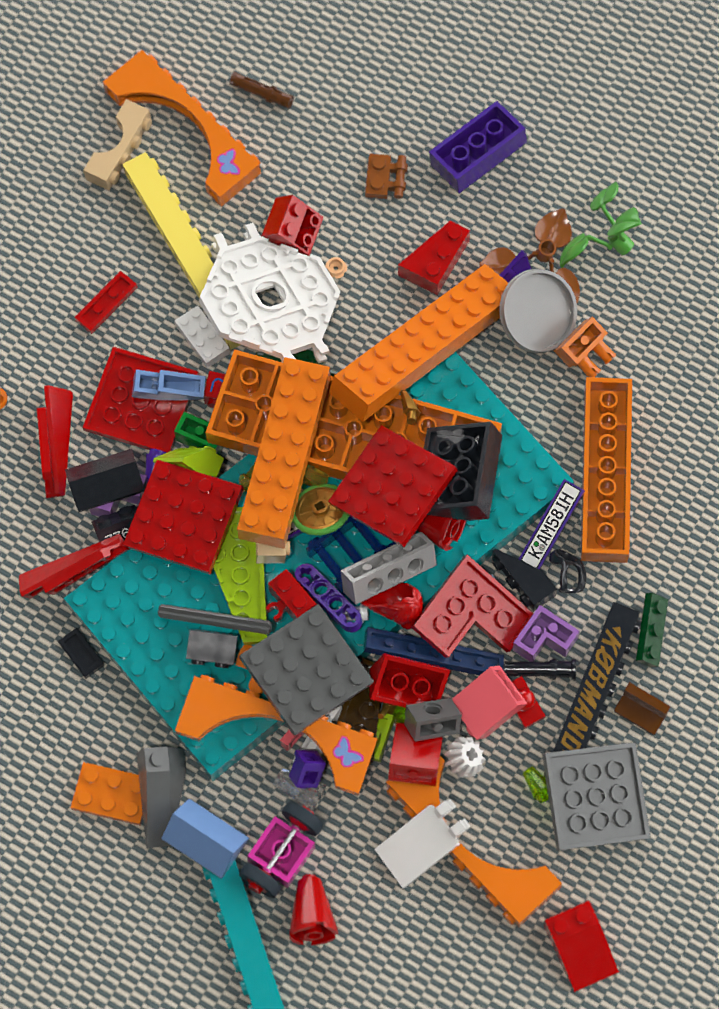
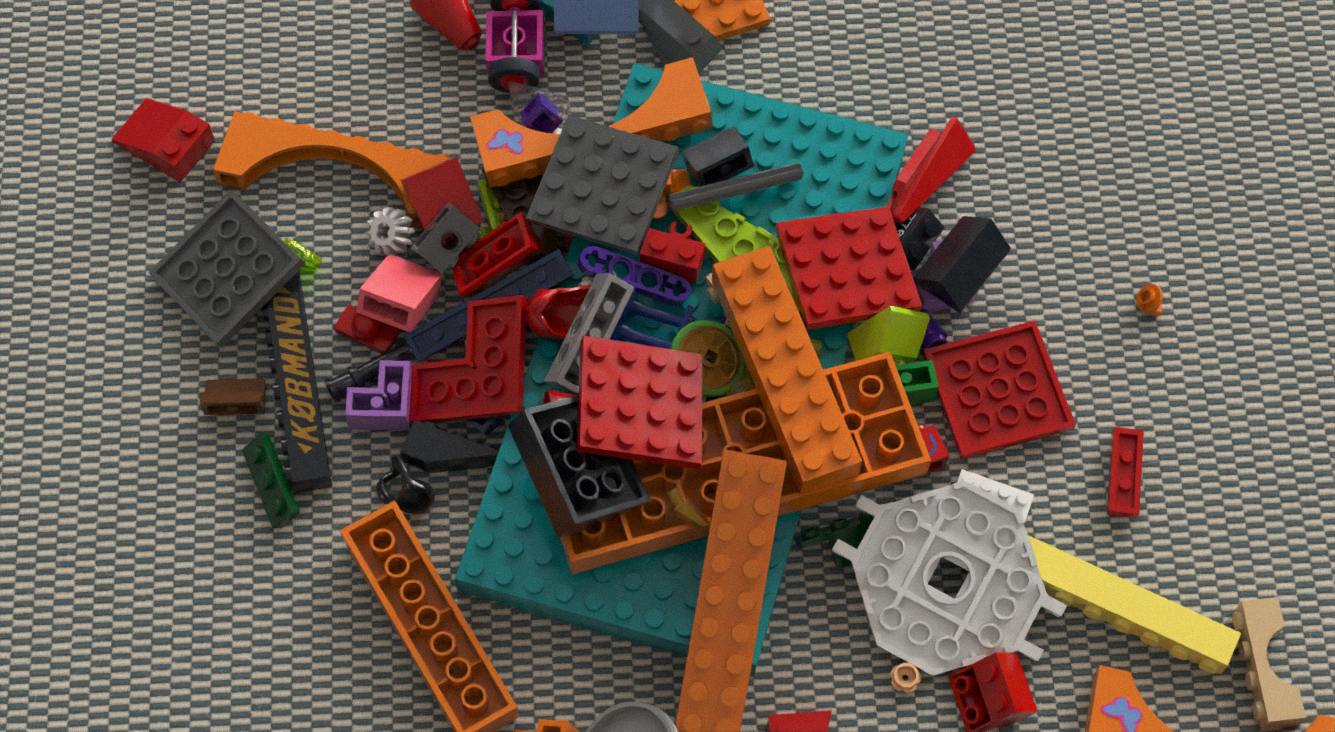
camera: 140 degrees right, 5 degrees down
red wedge [37,385,73,498] -> none
black tile [58,627,105,679] -> none
medium blue slope [132,370,206,400] -> none
white tile [375,799,471,888] -> none
tile [518,479,585,569] -> none

